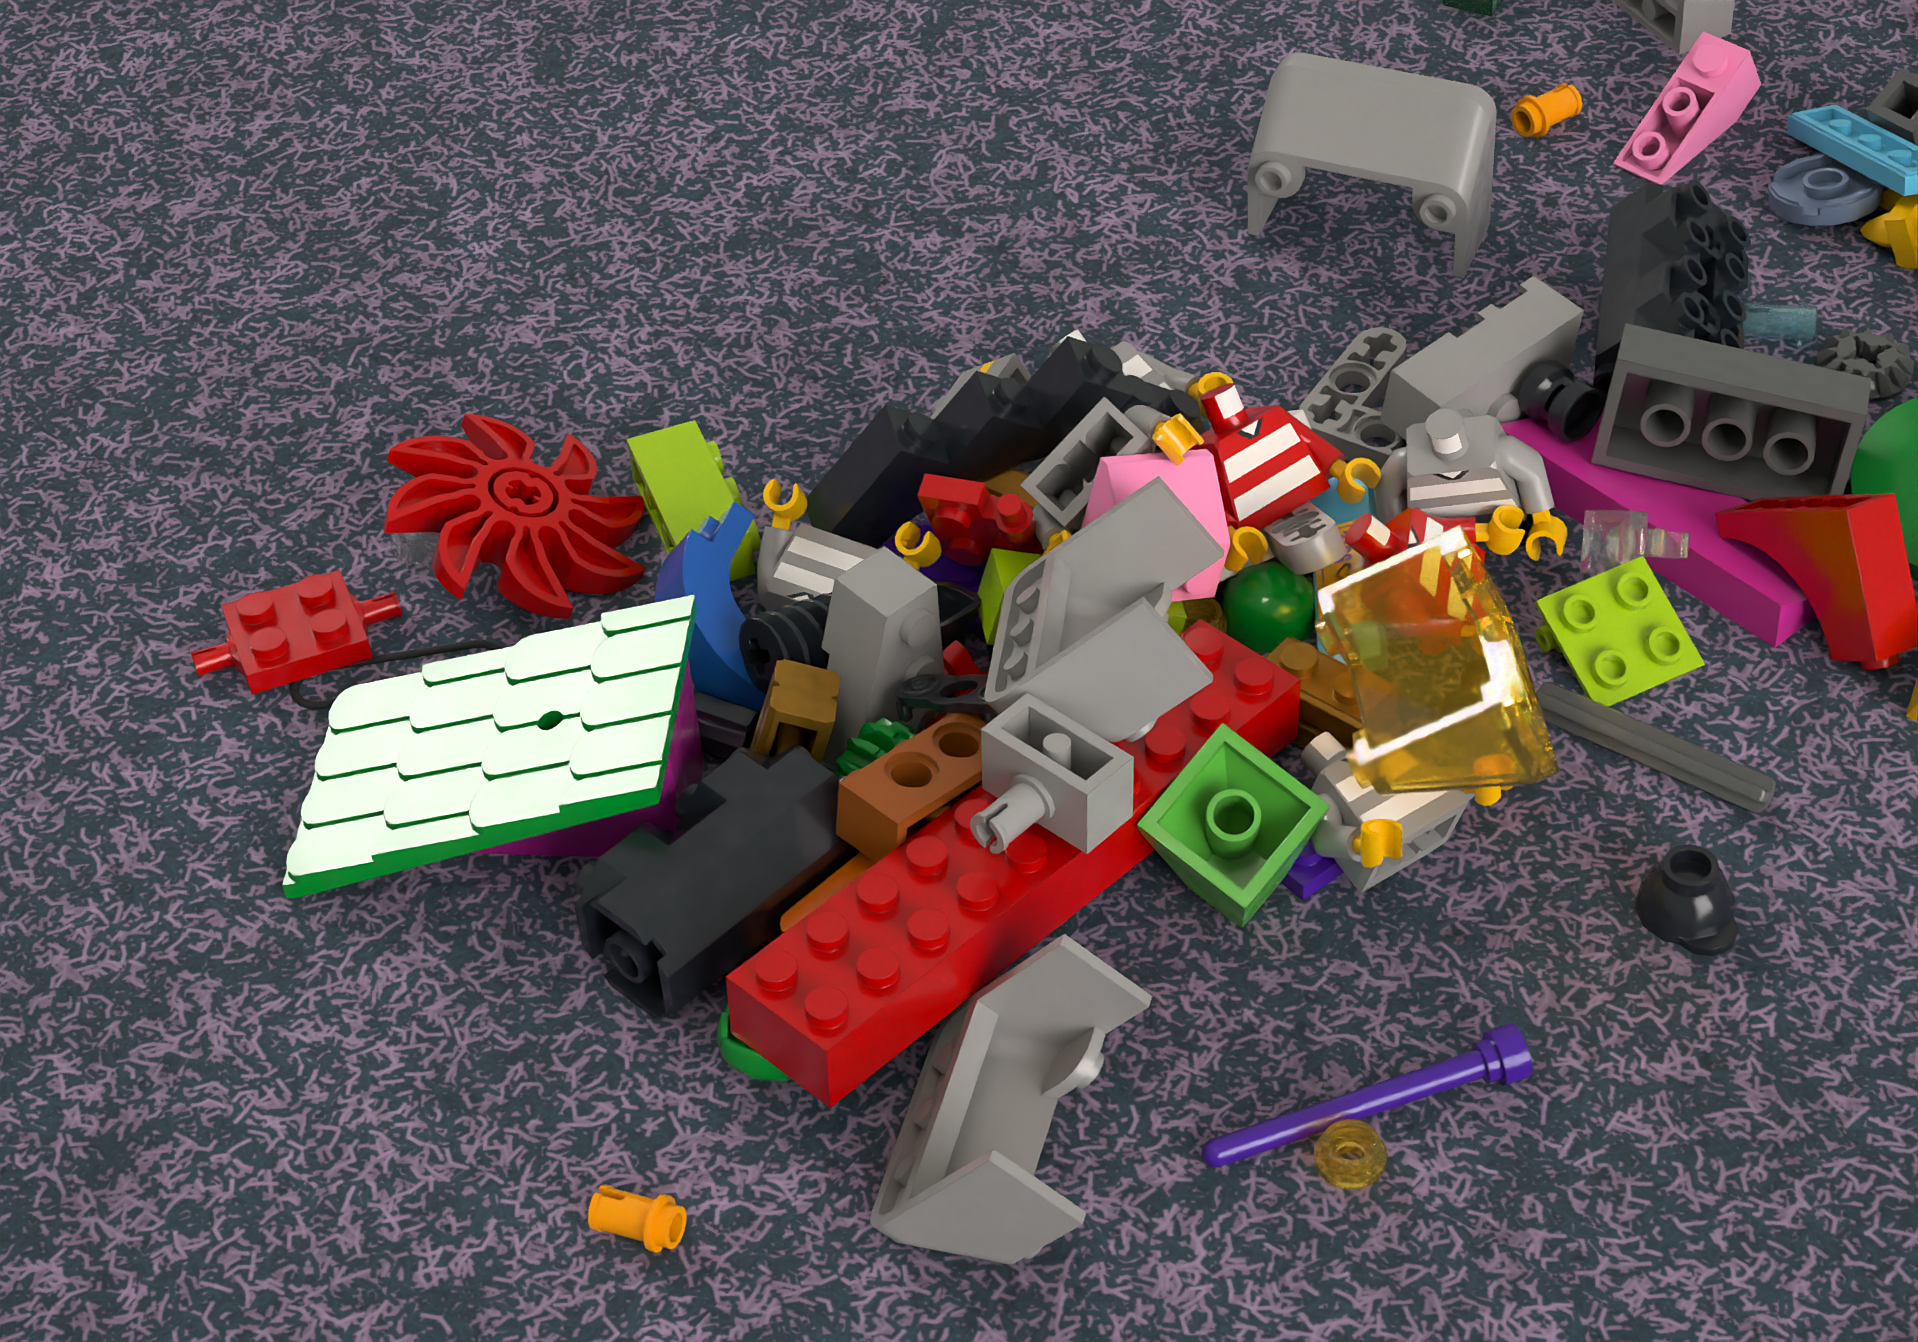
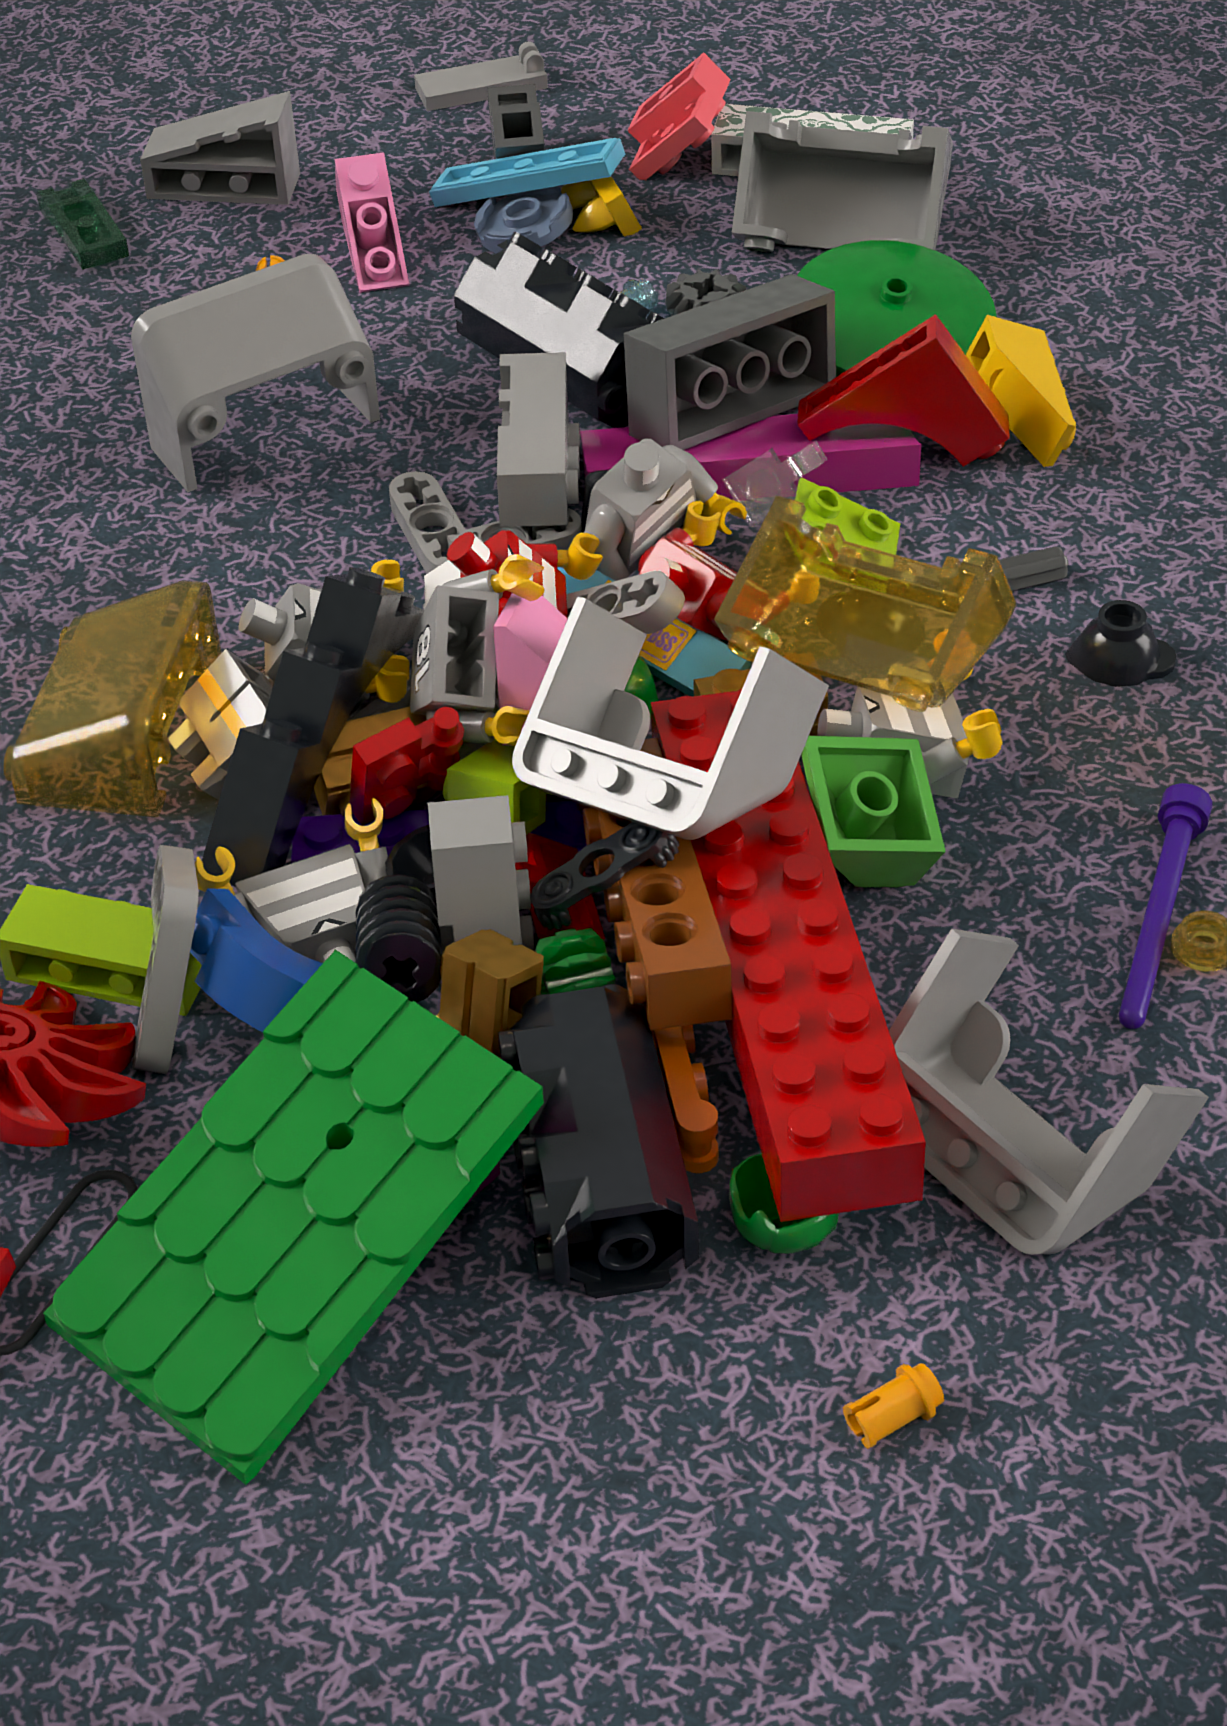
camera: 55 degrees left, 0 degrees up
light grey brick [970,692,1134,854] -> none
black wheel [1518,360,1605,442] -> none
none -> clear yellow windscreen [4,580,222,817]
none -> light grey beam [133,844,199,1074]

